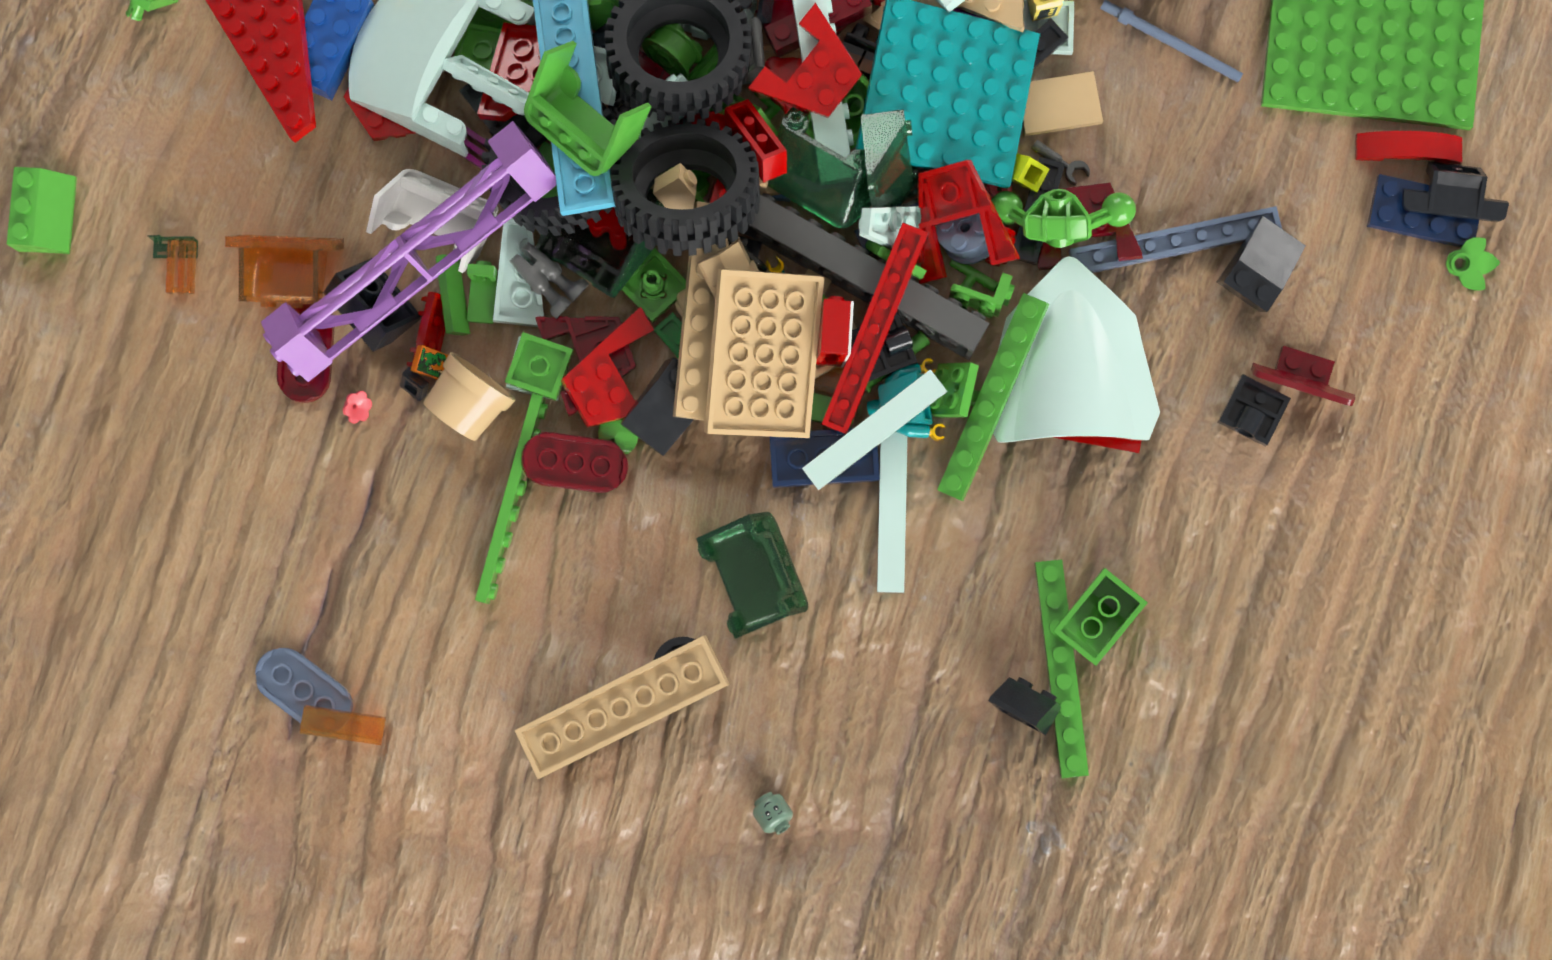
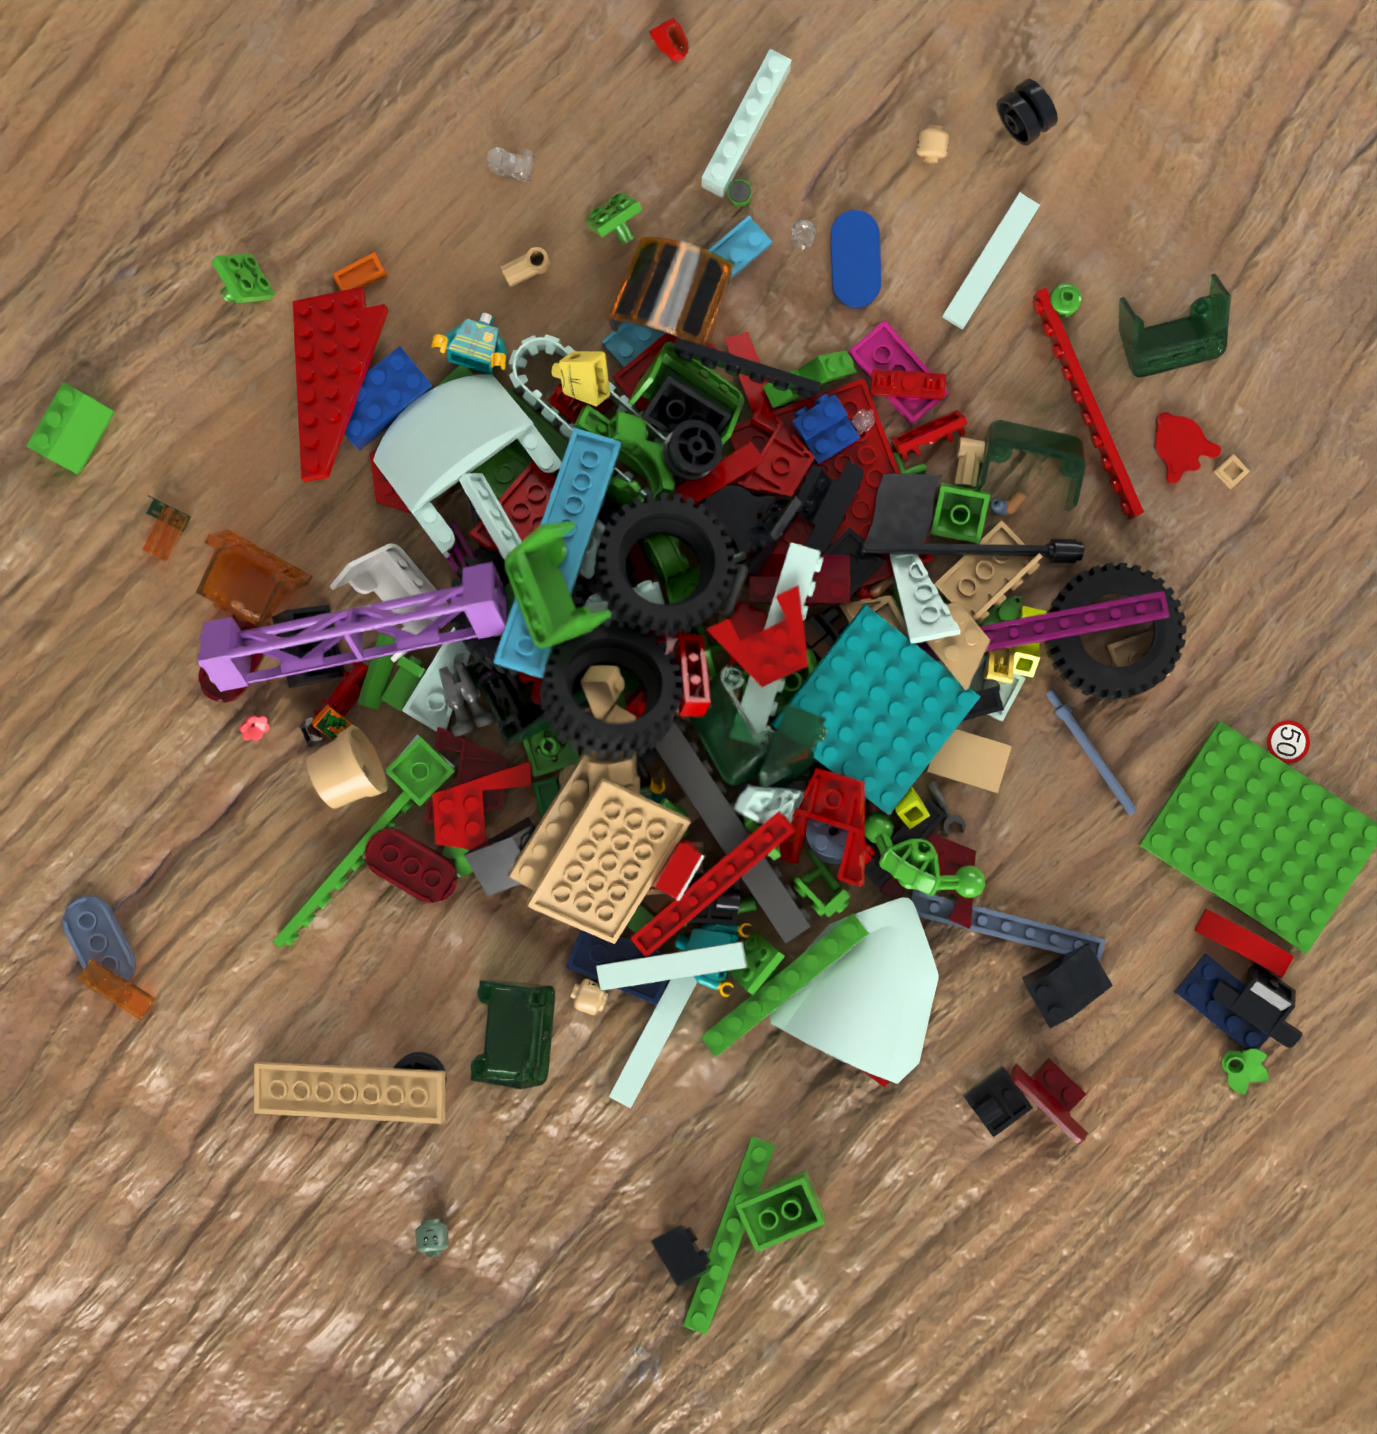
camera: 25 degrees right, 5 degrees up
none -> tan head [570,979,609,1015]

